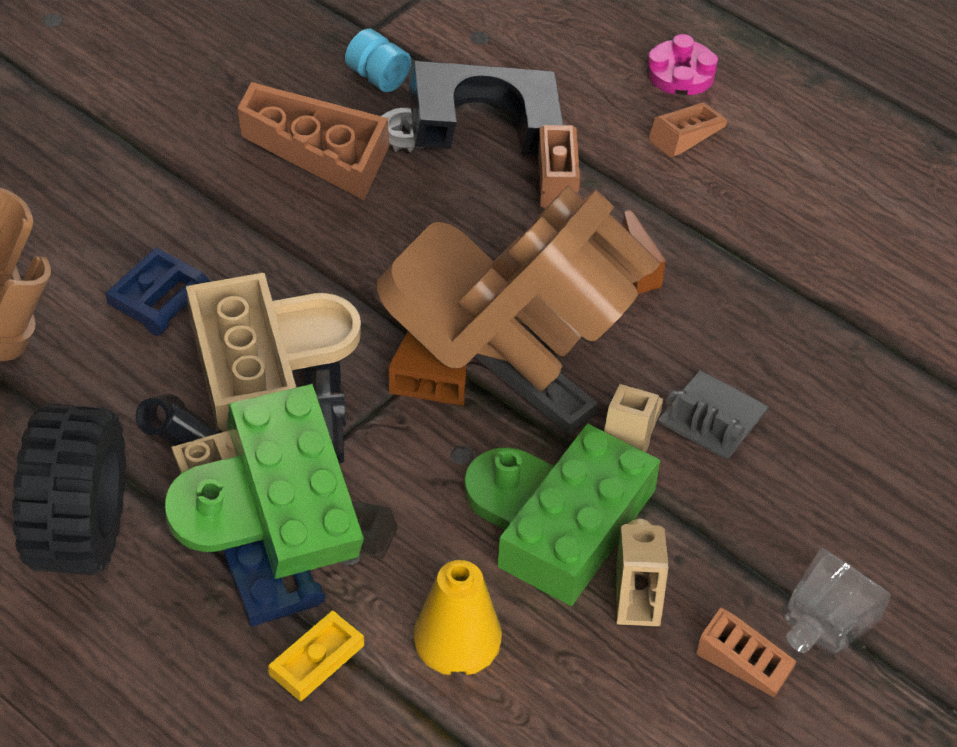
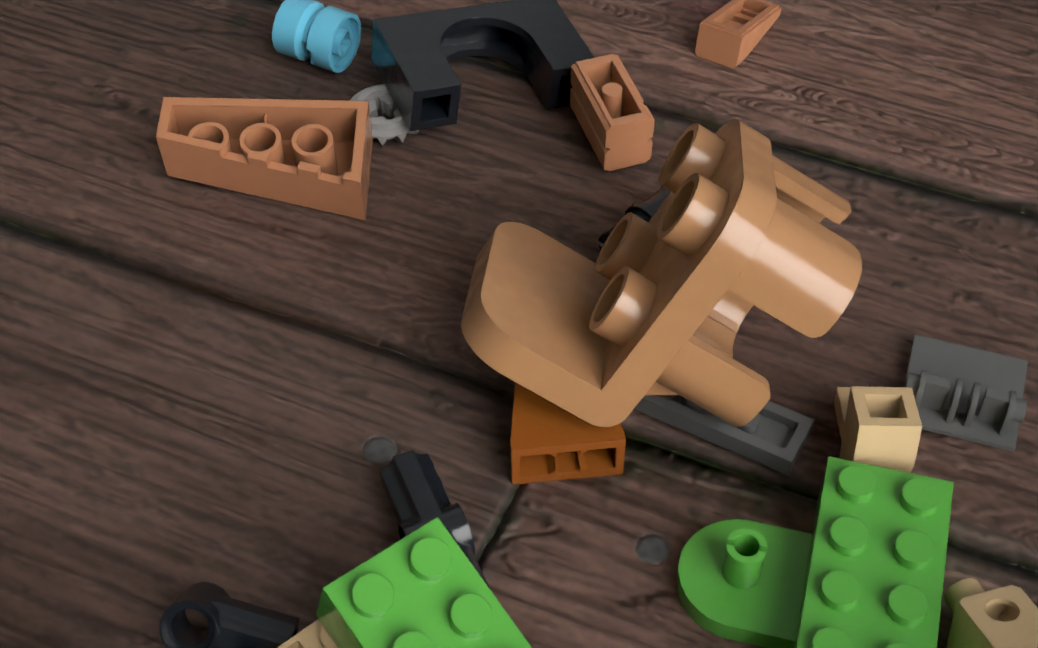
camera: 15 degrees left, 0 degrees up
dark blue plate [105,247,210,336] -> none
tan brick [186,273,361,432] -> none

